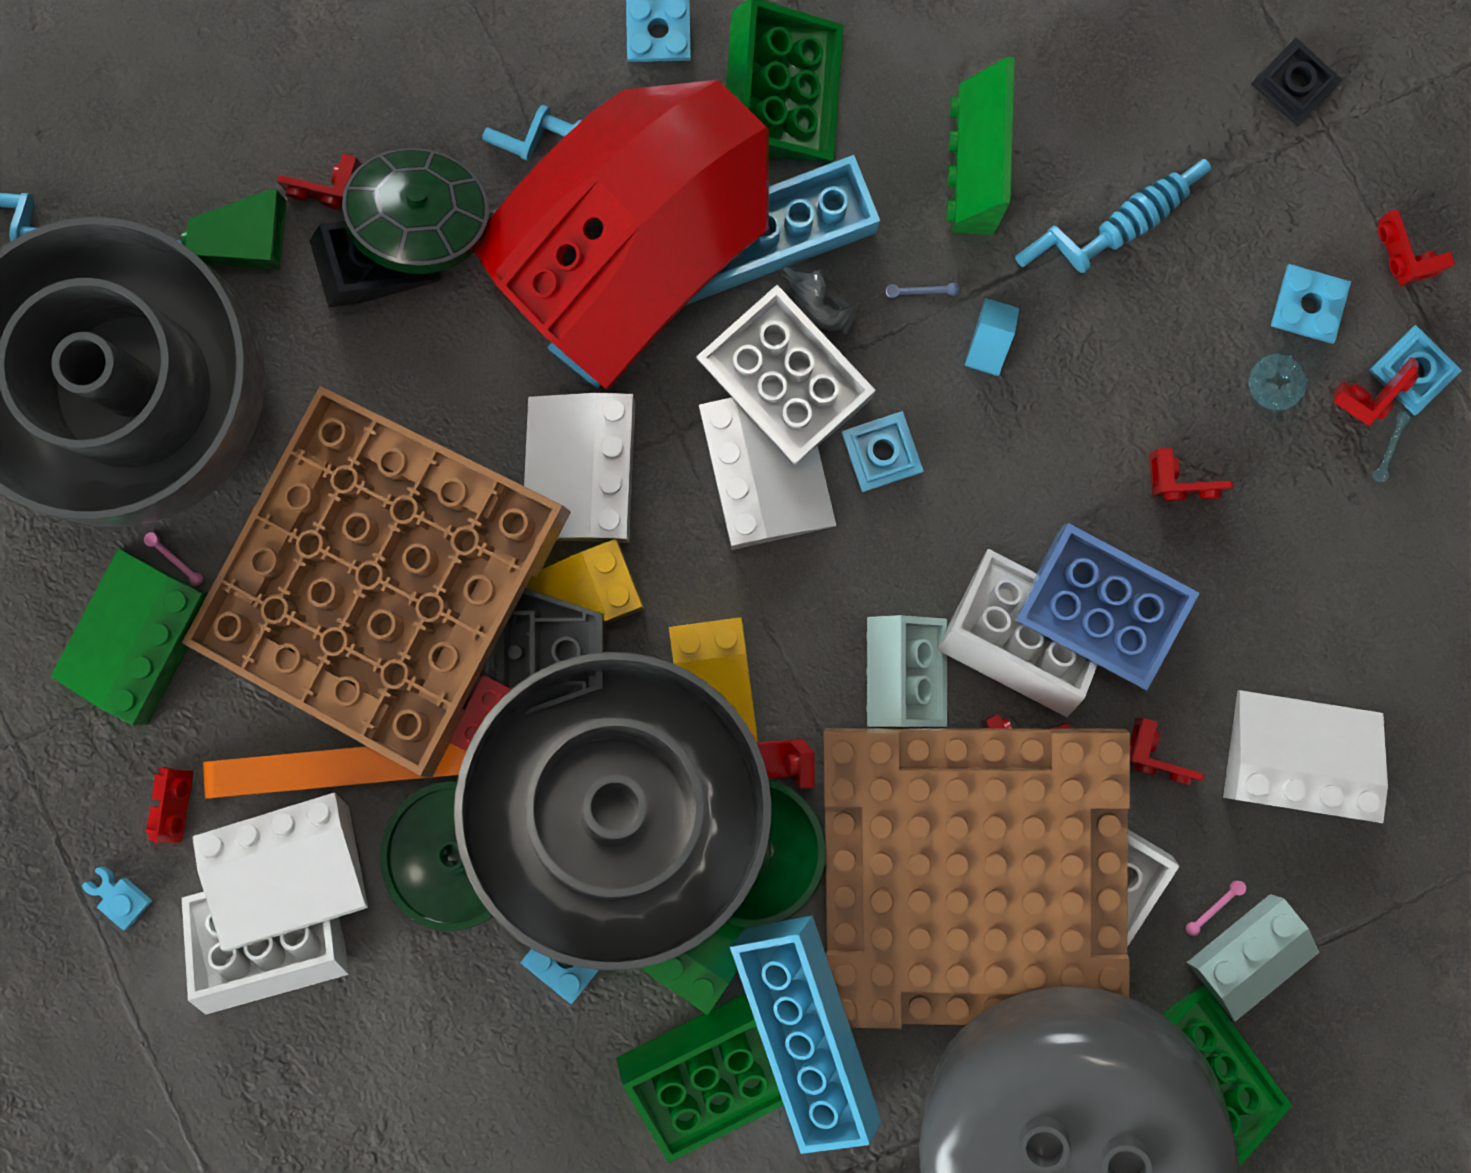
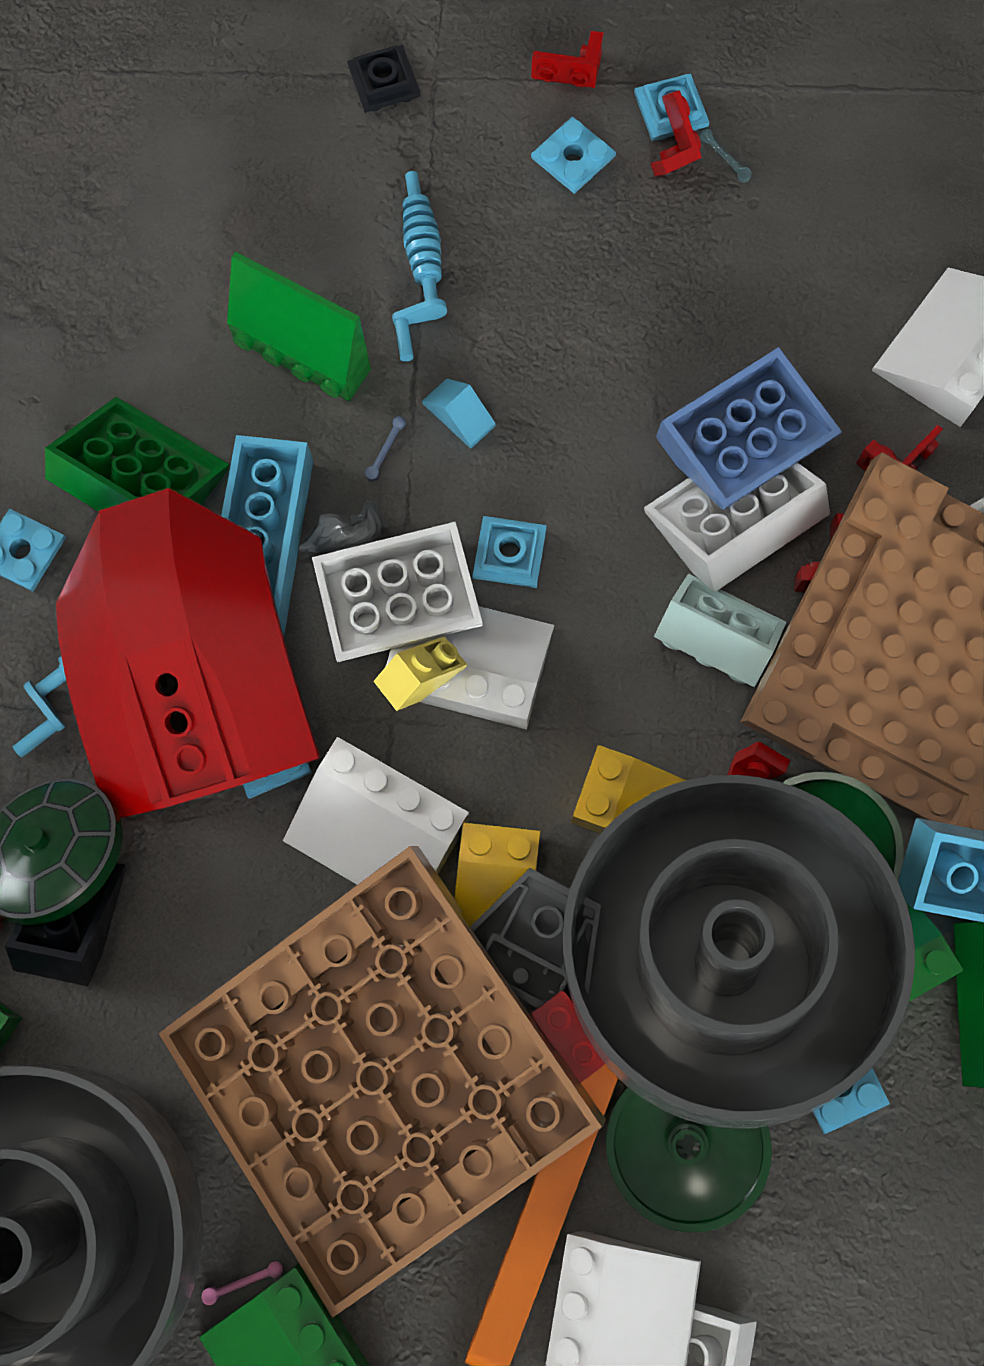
camera: 60 degrees left, 10 degrees down
red bracket [1149,448,1233,502] -> none
clear light blue gear [1248,353,1308,411] -> none
none -> light yellow slope [374,636,467,711]

